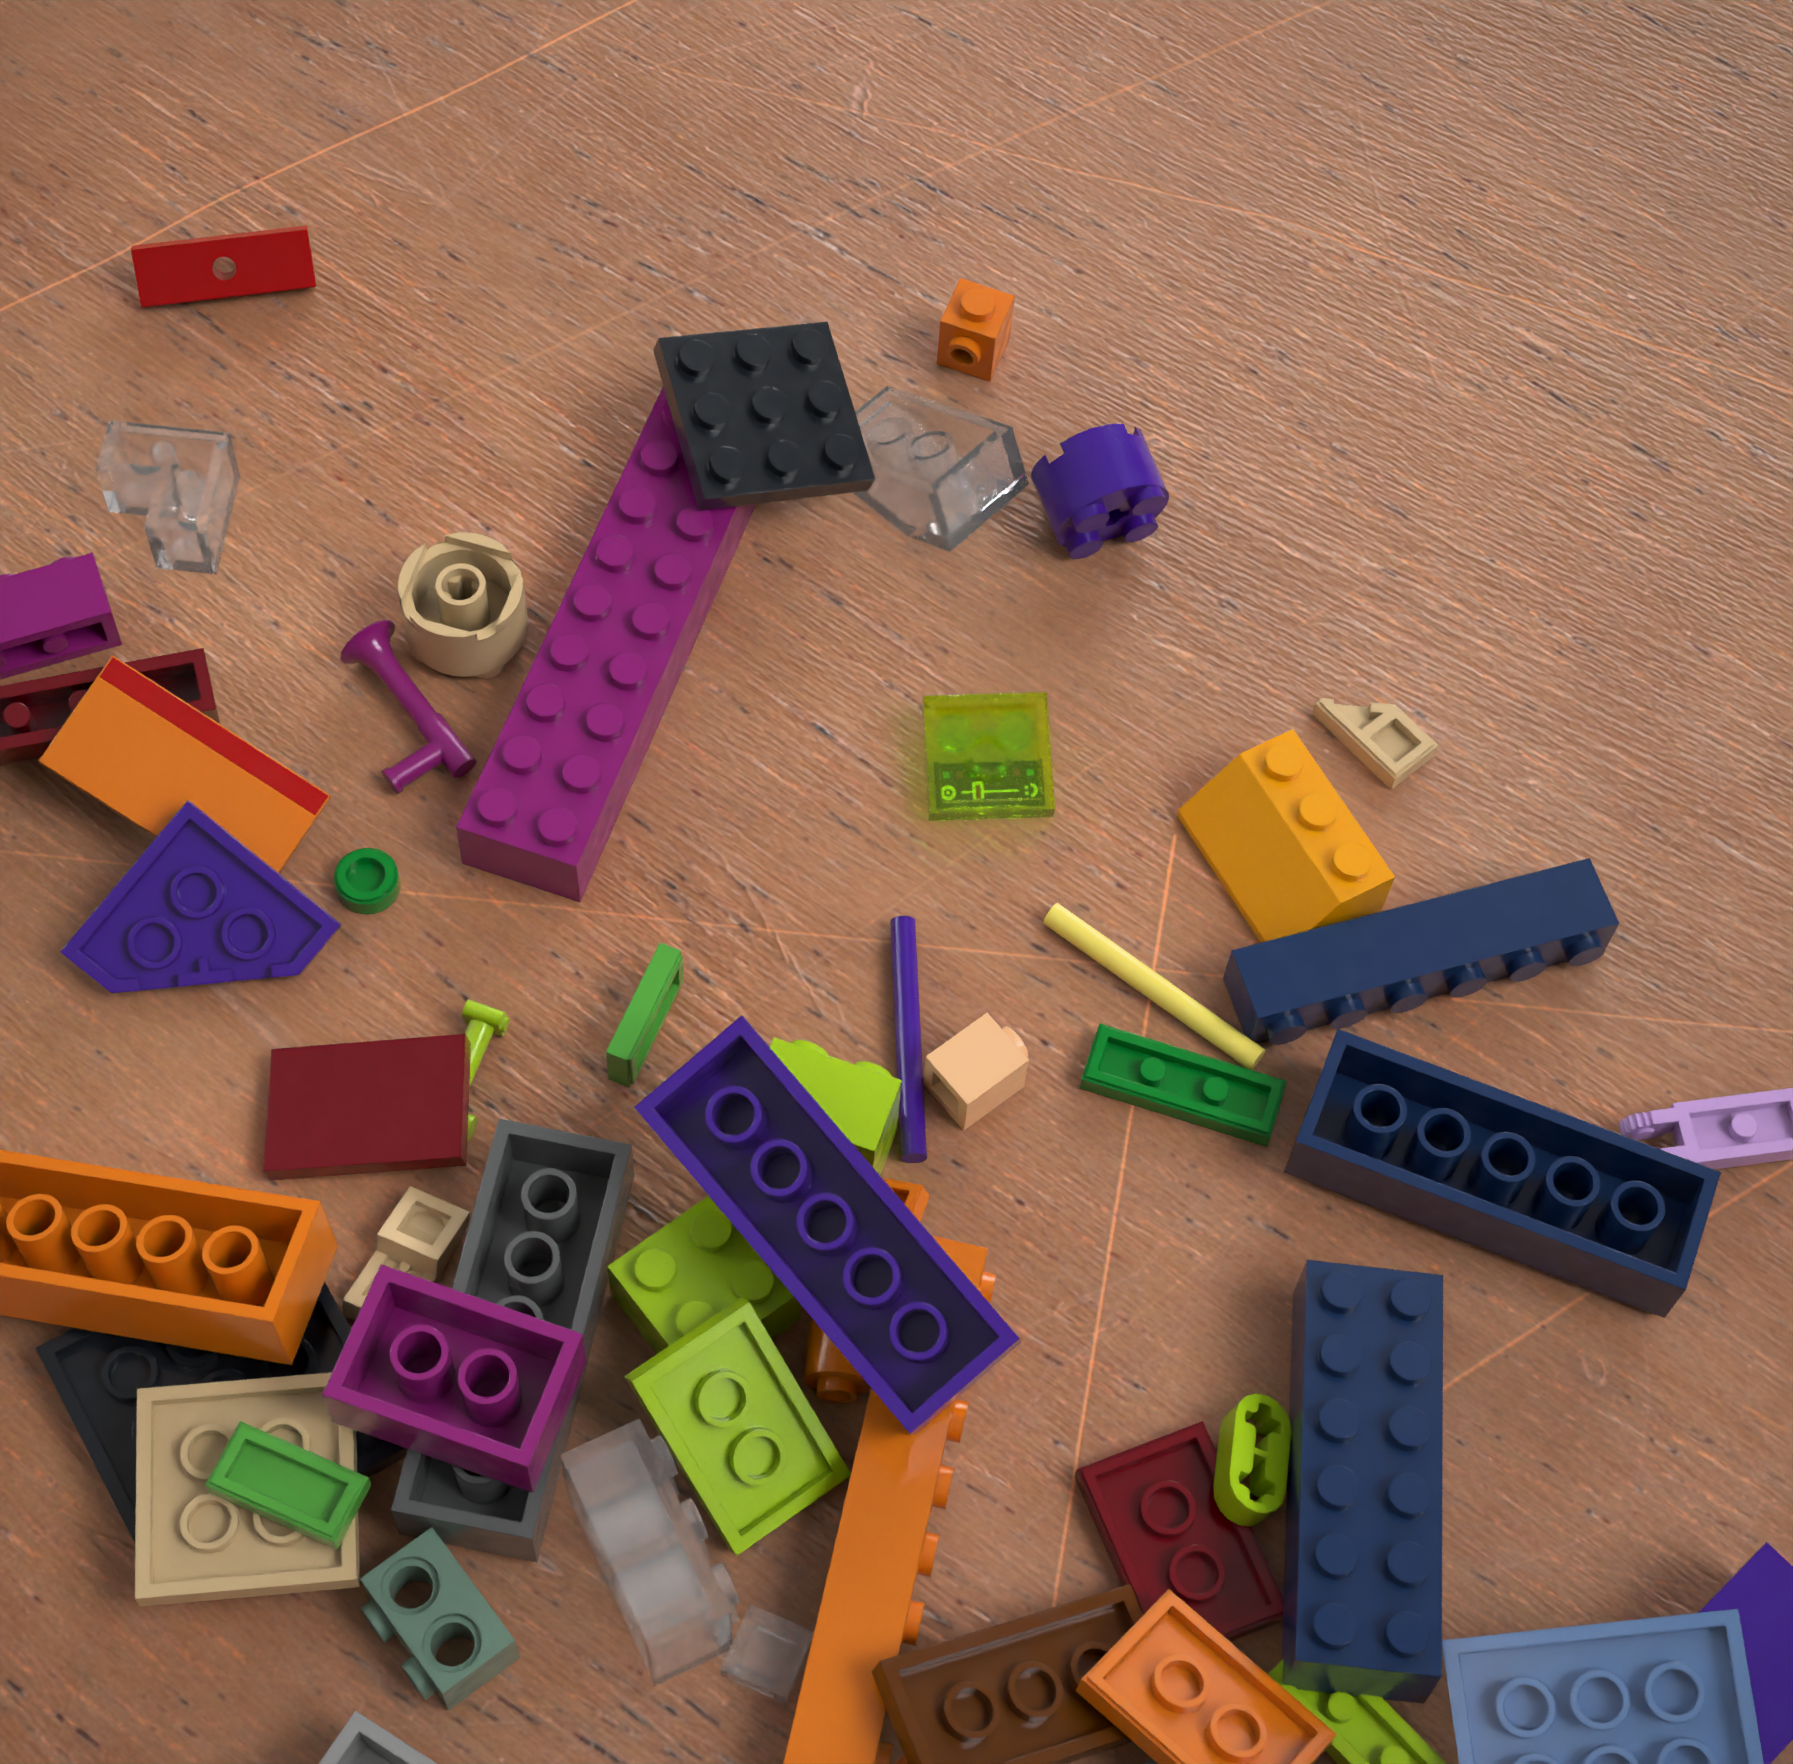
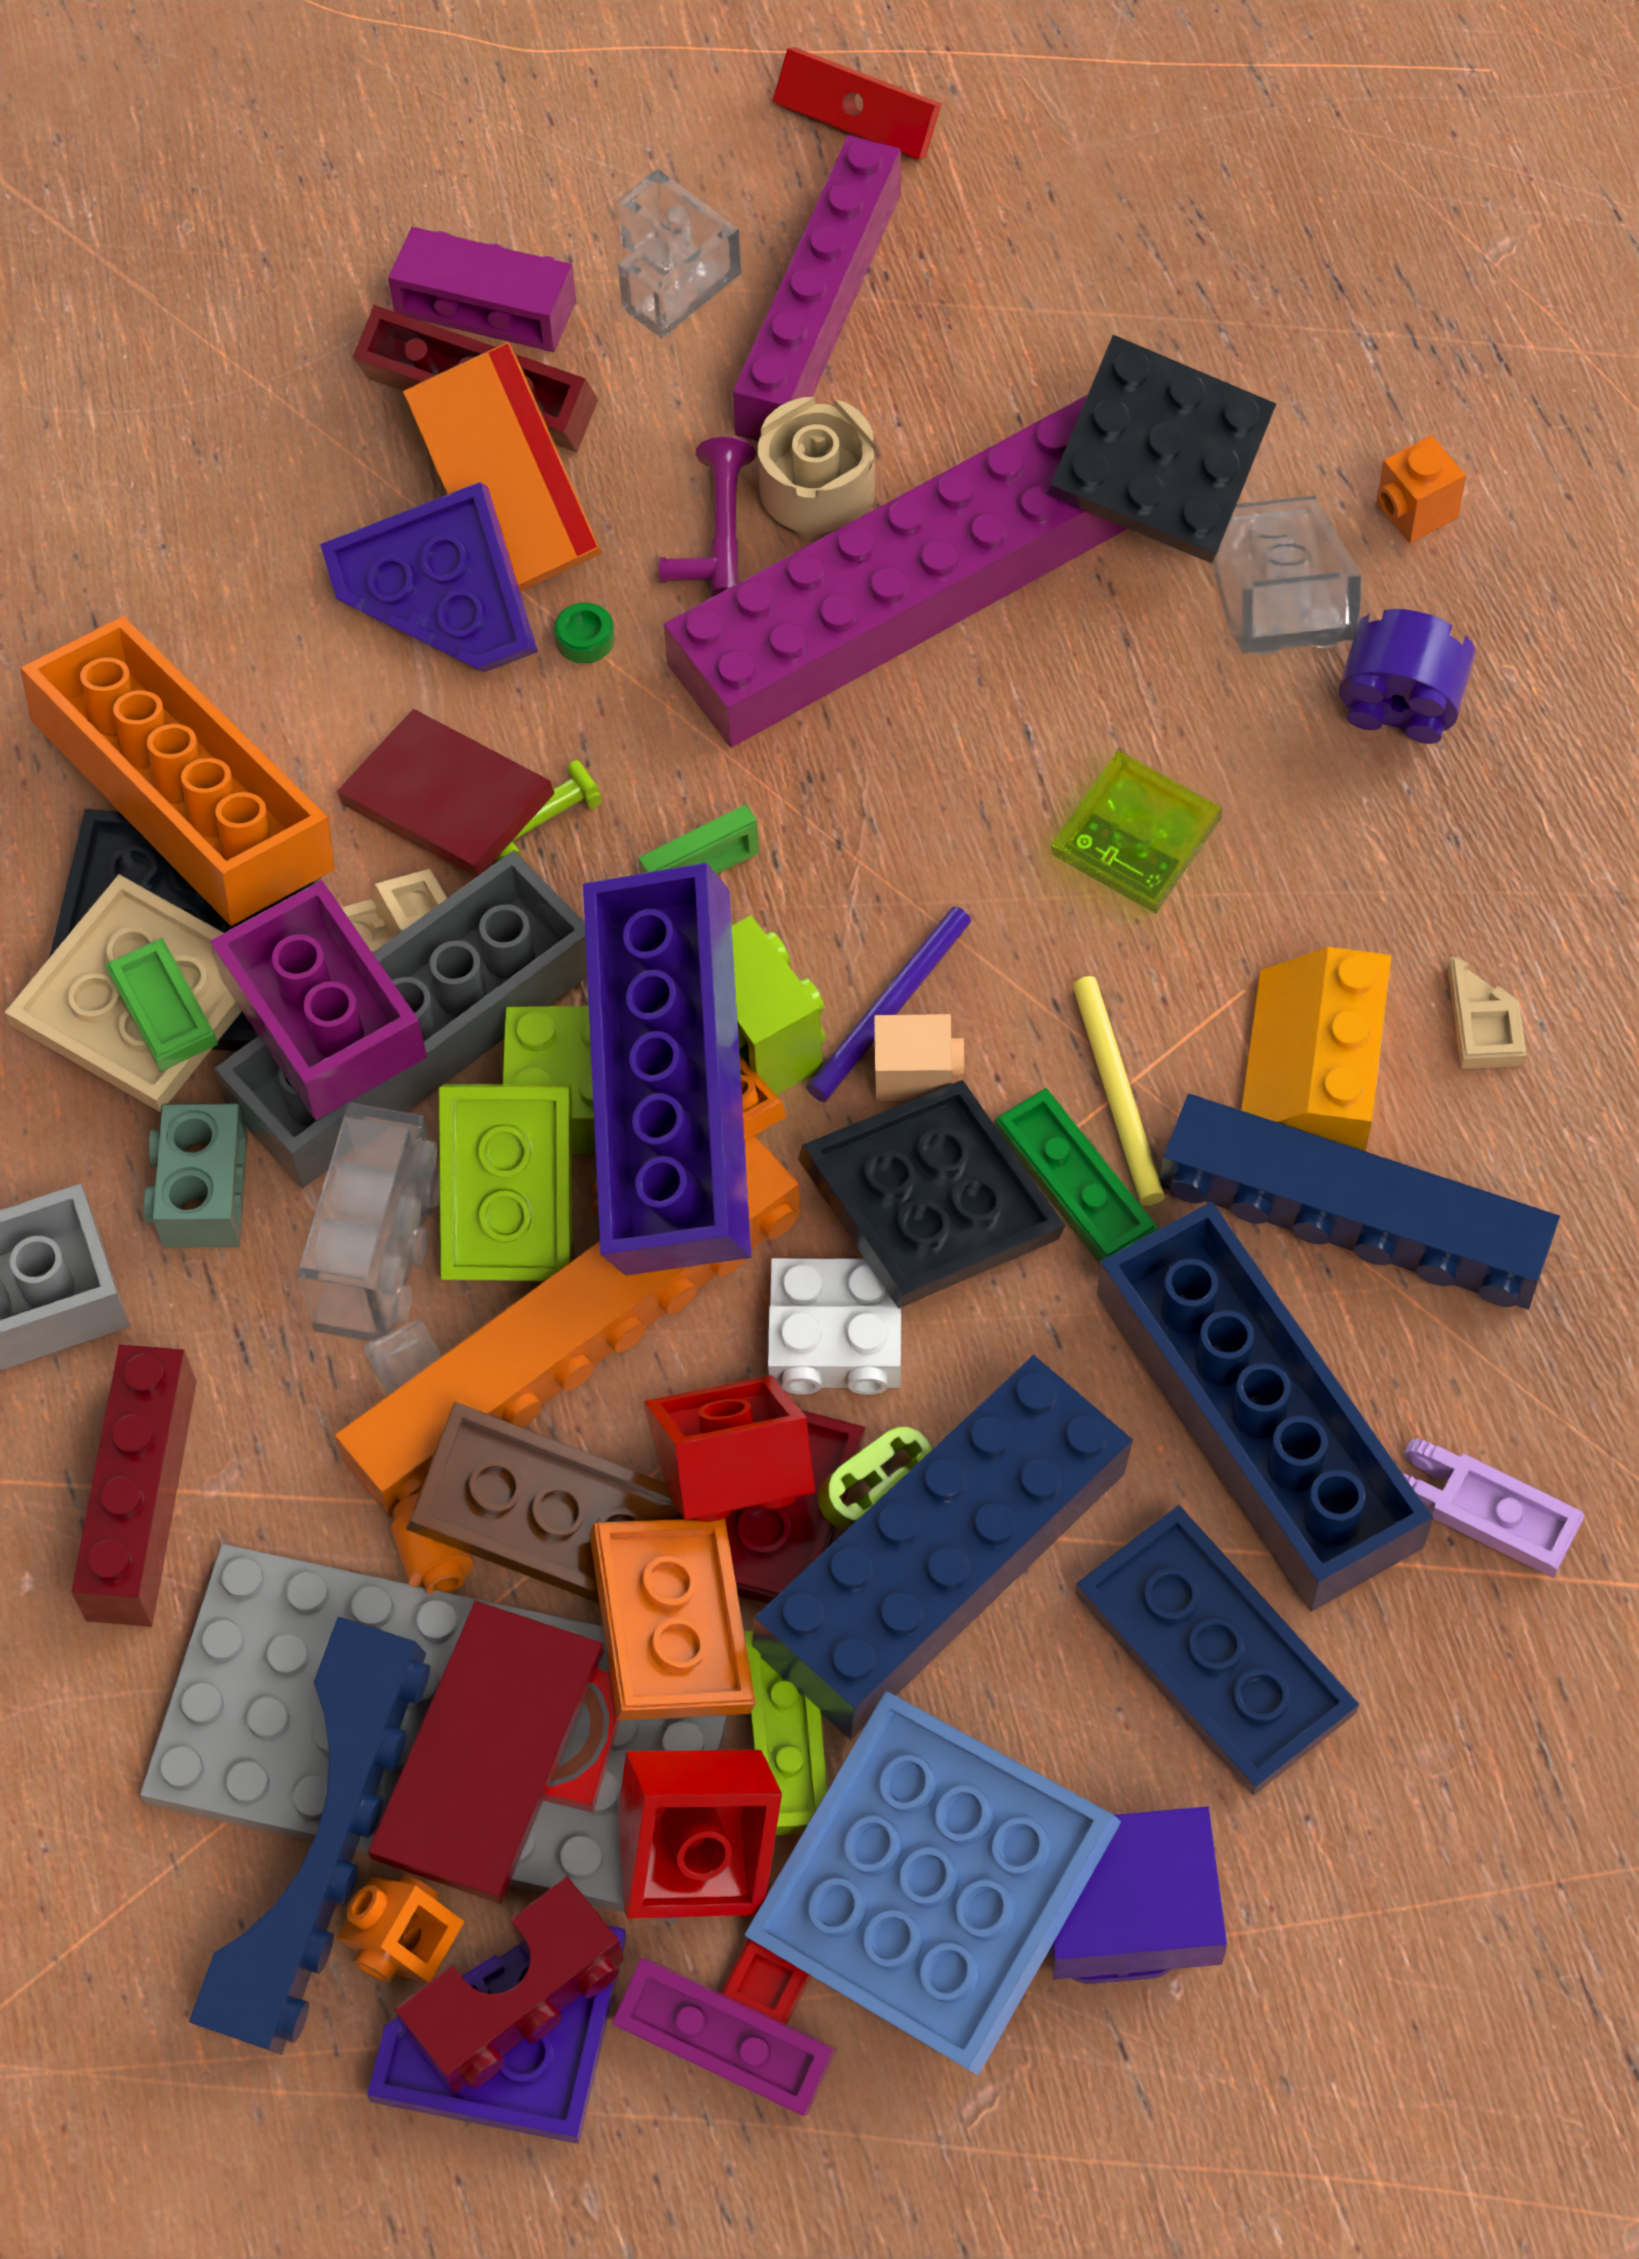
camera: 45 degrees right, 0 degrees up
none -> red slope [644,1375,816,1522]
none -> magenta brick [733,135,901,441]
none -> white plate [768,1258,901,1395]
none -> black plate [798,1080,1065,1309]
none -> dark blue plate [1075,1505,1359,1796]

